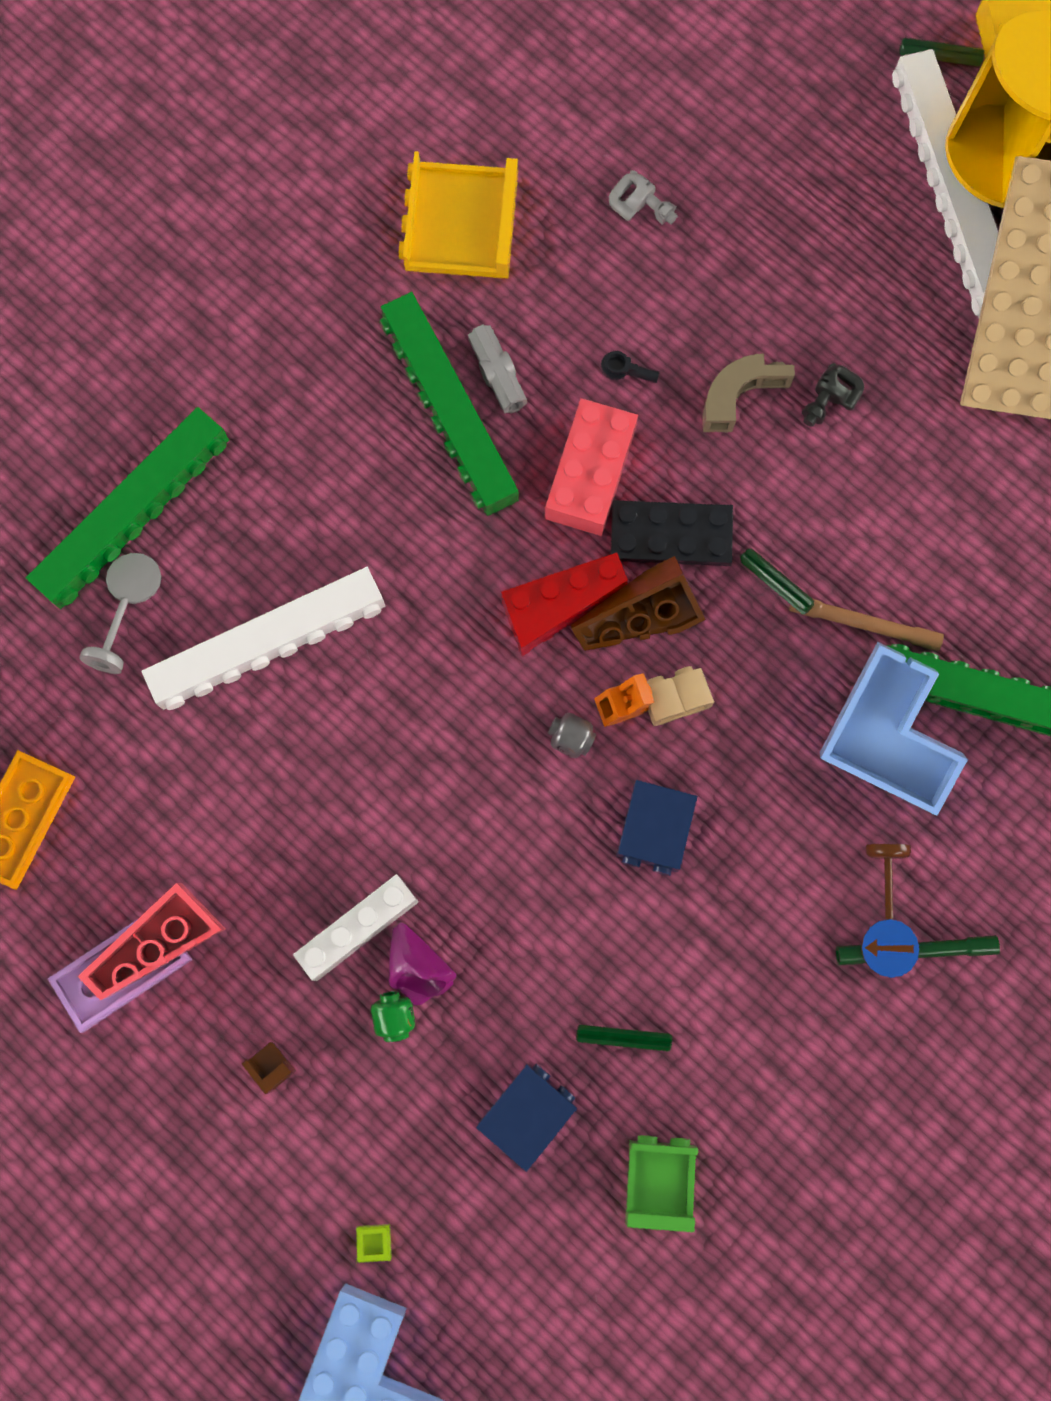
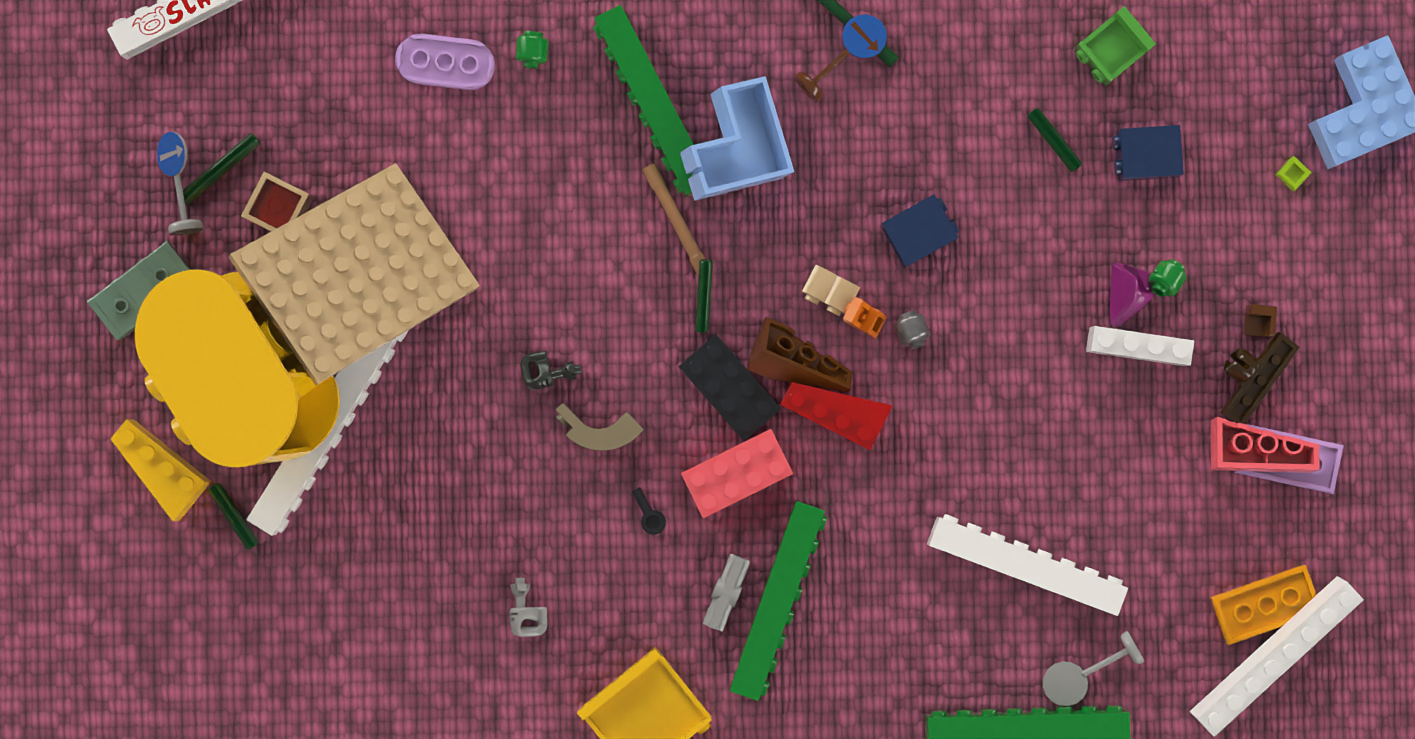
camera: 140 degrees left, 10 degrees up
none -> dark brown plate [1220,332,1300,424]

